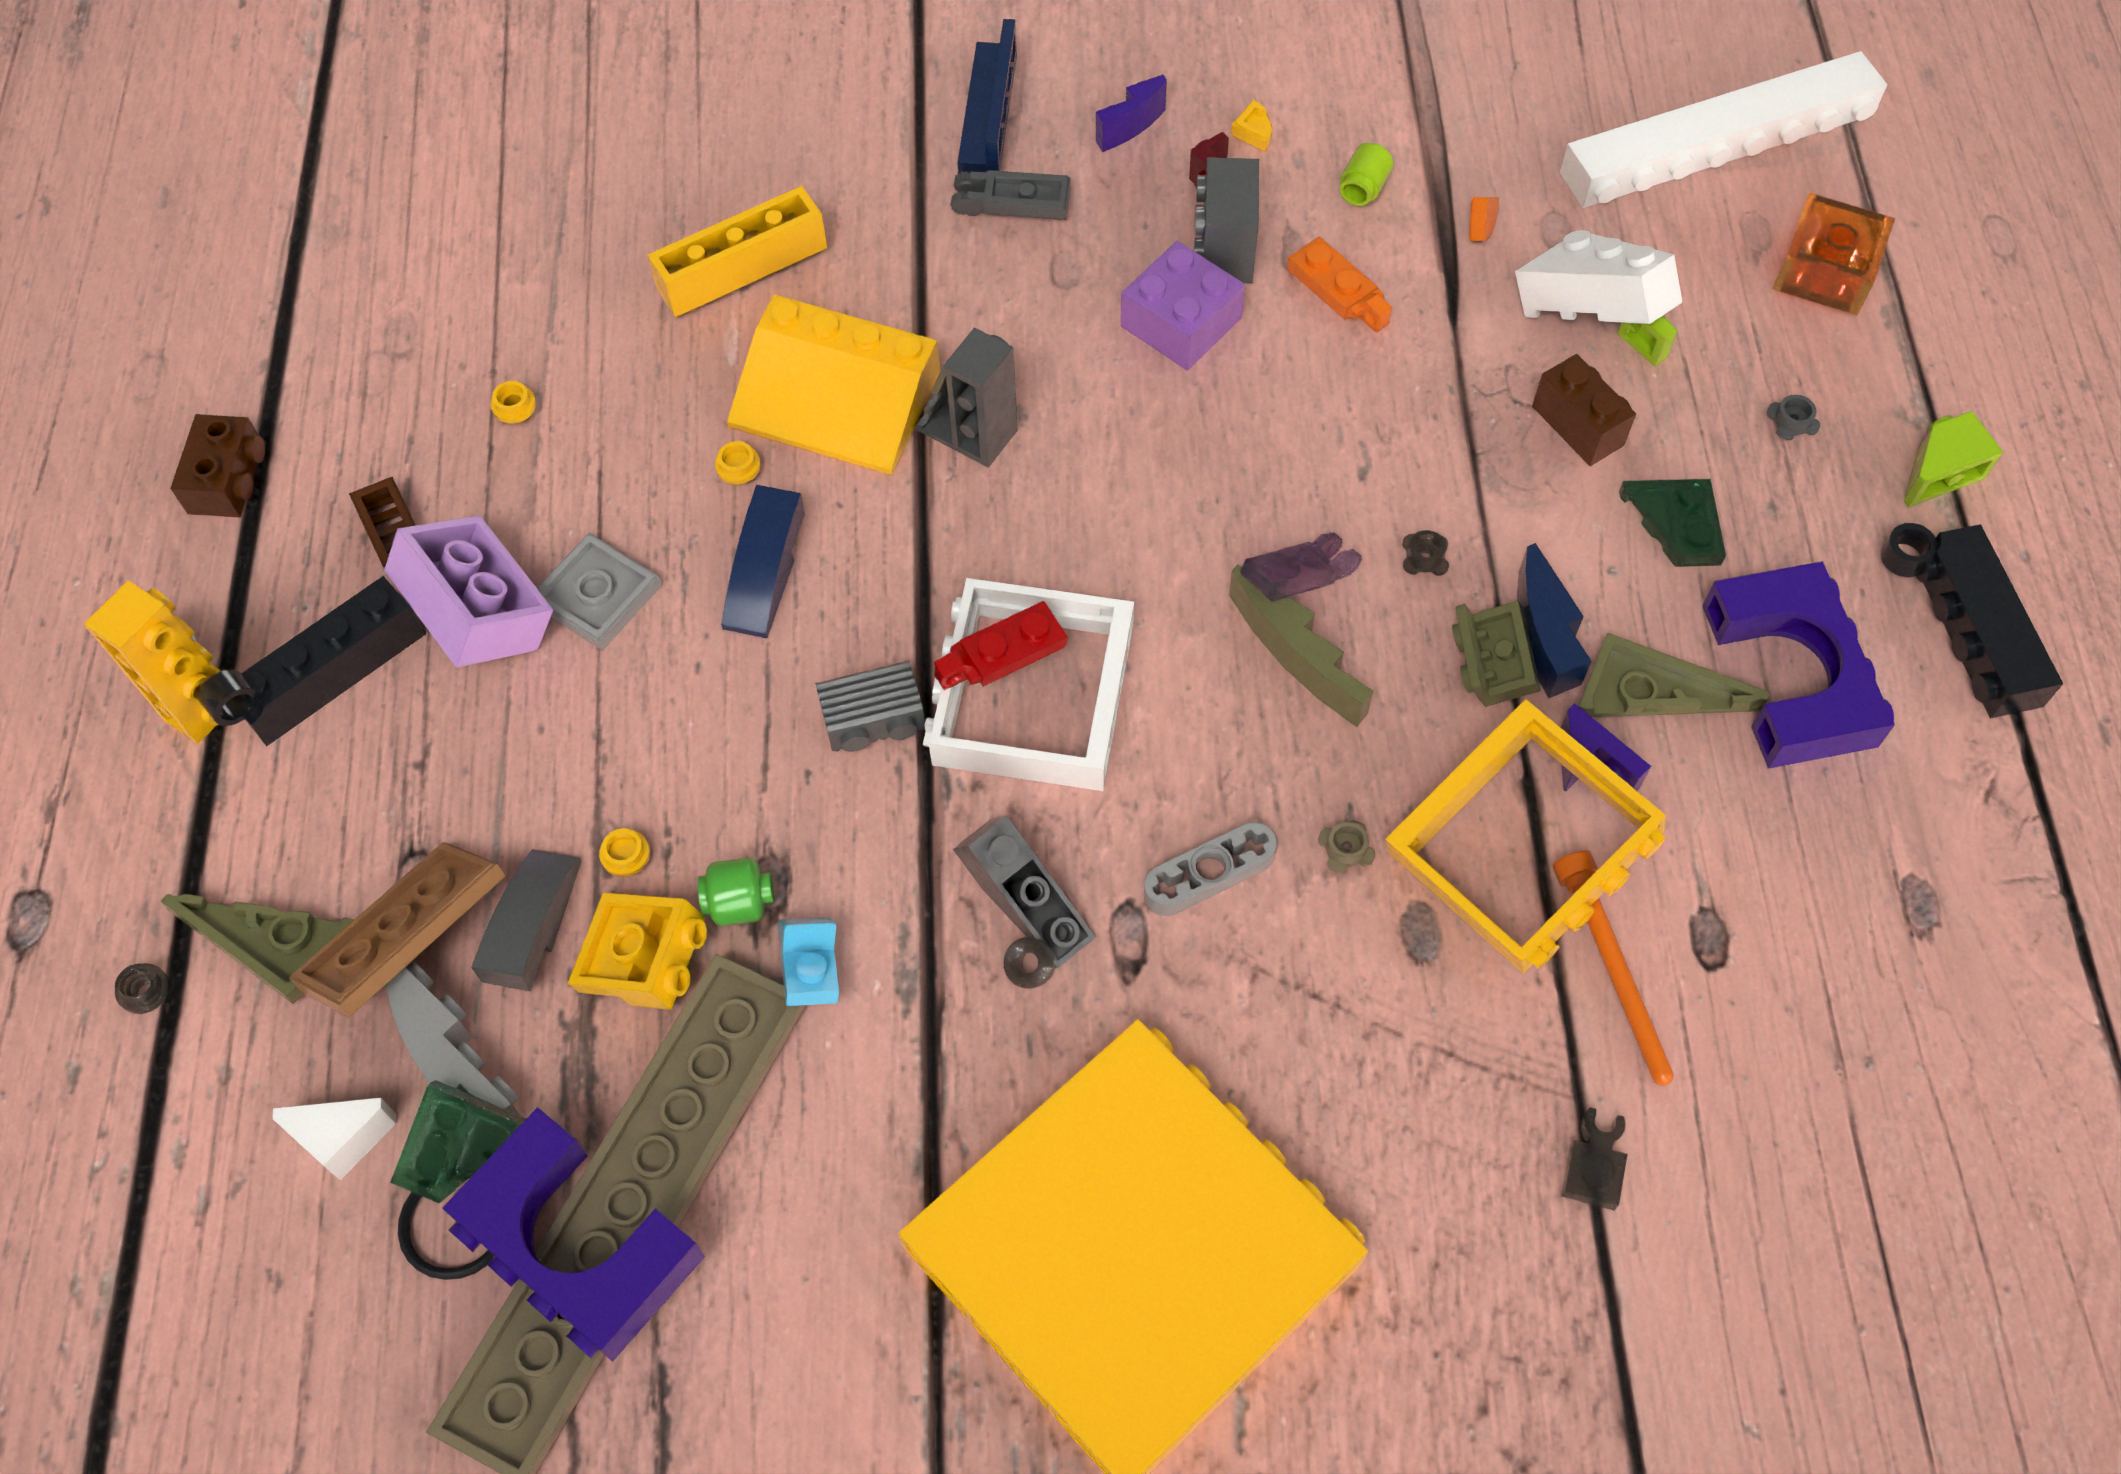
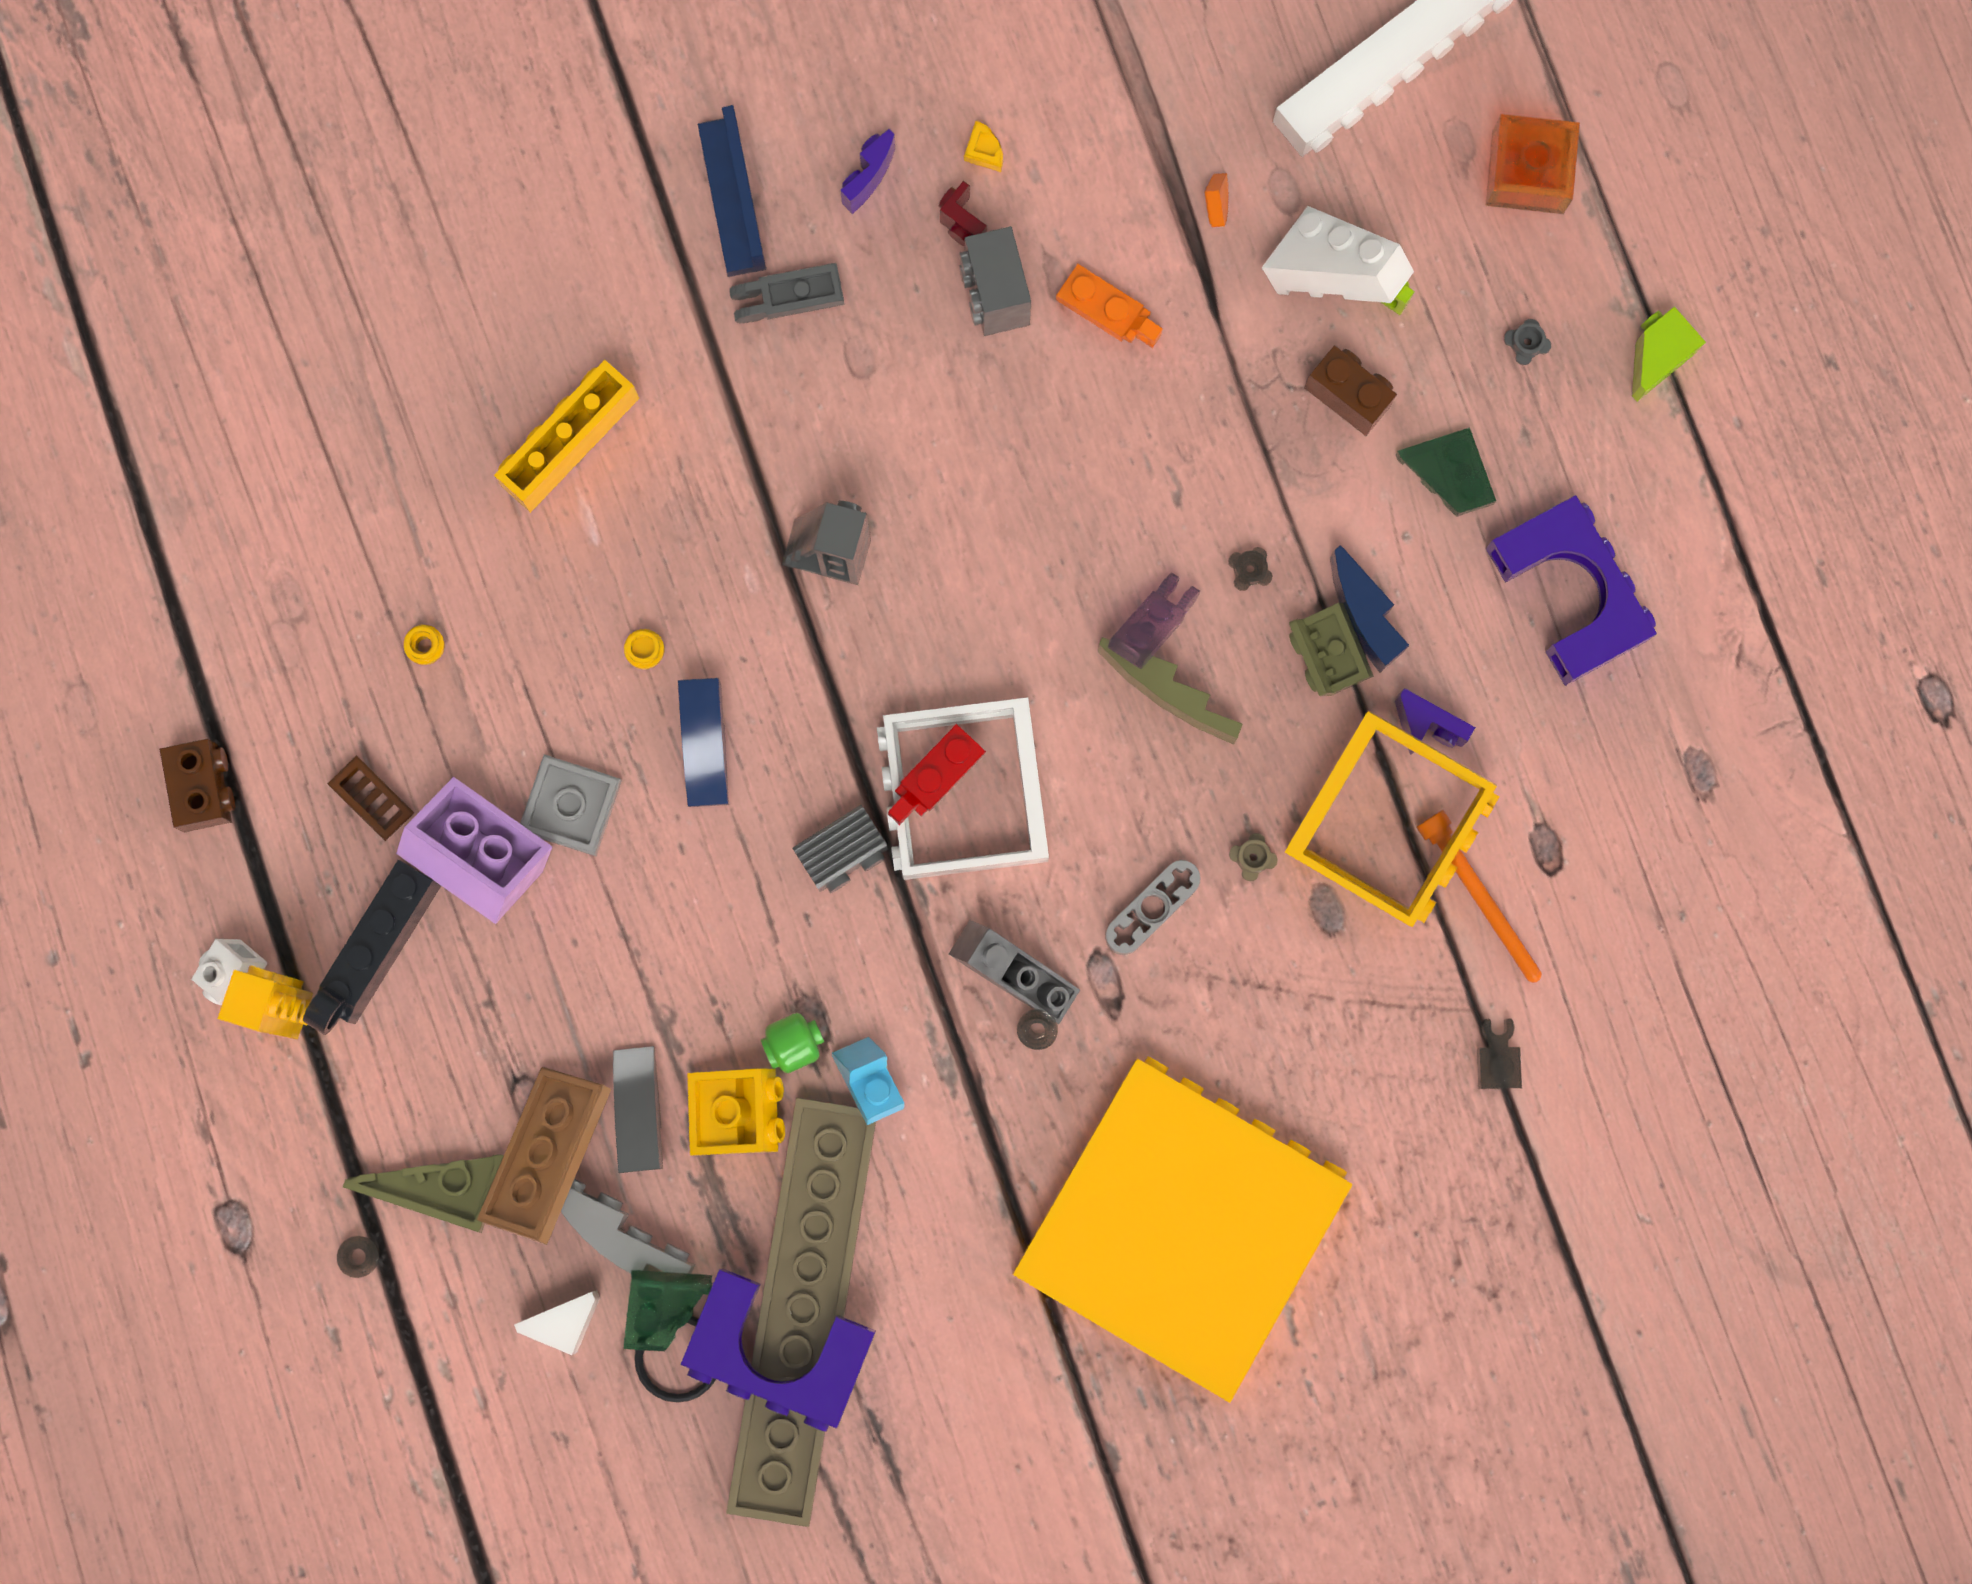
camera: 20 degrees left, 20 degrees up
yellow plate [599,828,650,877] -> none
yellow slope [727,294,941,475] -> none
medium lavender brick [1121,241,1245,371] -> none
lime brick [1339,143,1394,206] -> none
olive wing [1579,633,1770,718] -> none
black hinge [1881,523,2063,719] -> none

